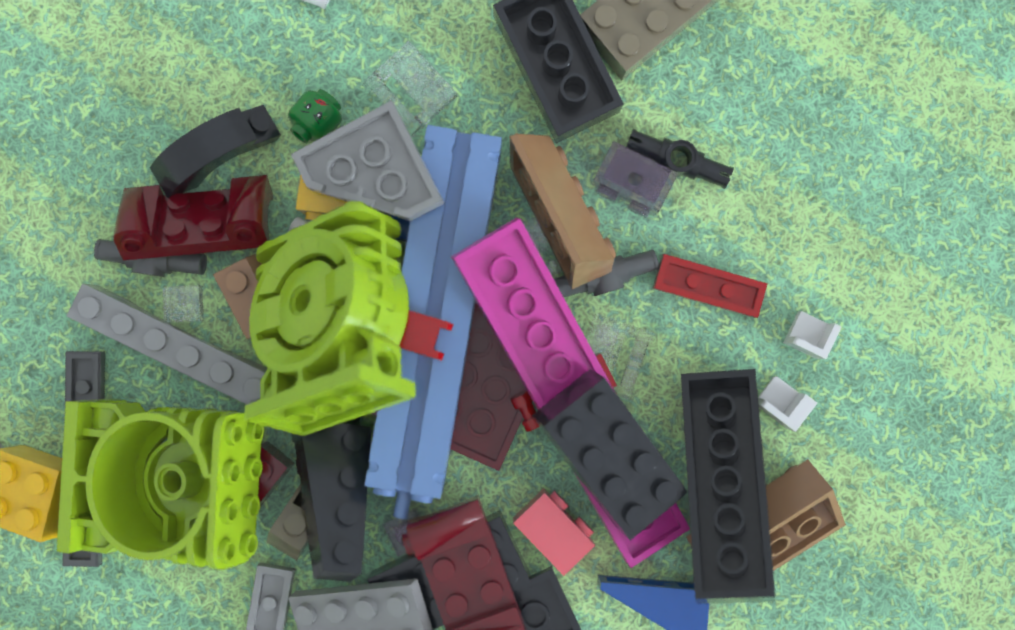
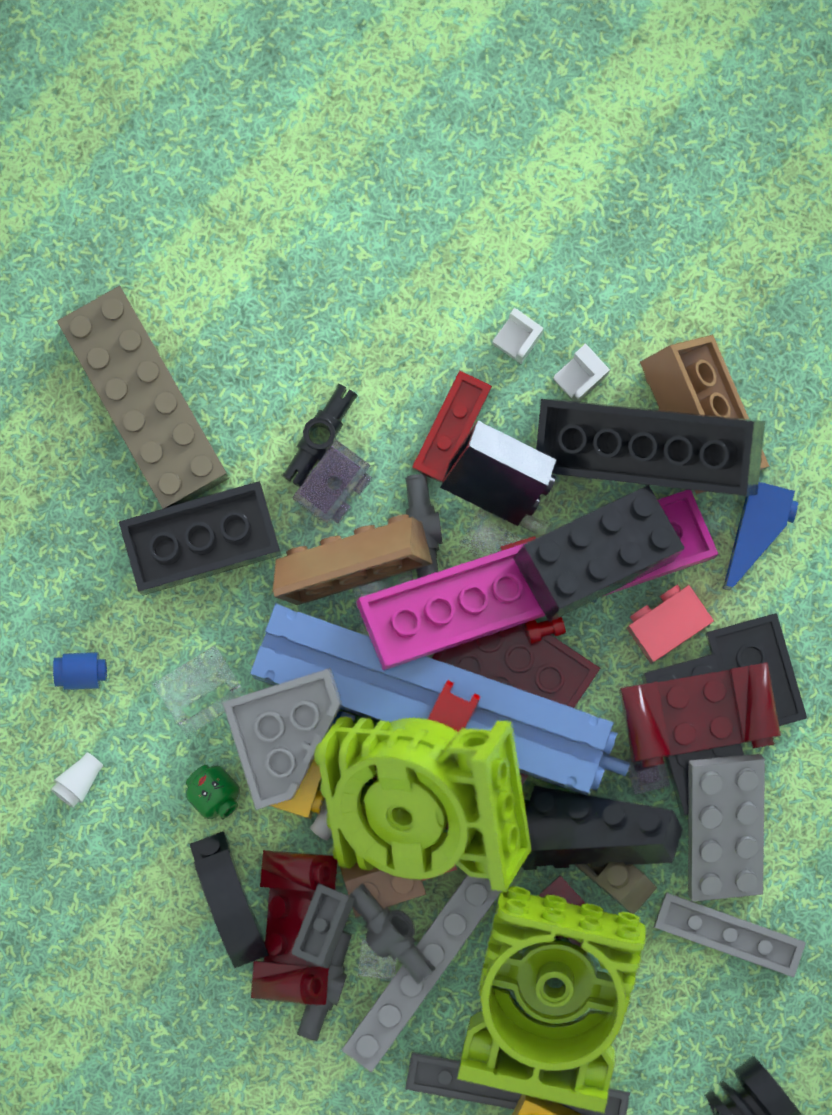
camera: 80 degrees left, 5 degrees down
none -> dark grey plate [291,884,356,969]
none -> dark grey pin [348,883,436,984]
none -> black brick [440,421,556,526]

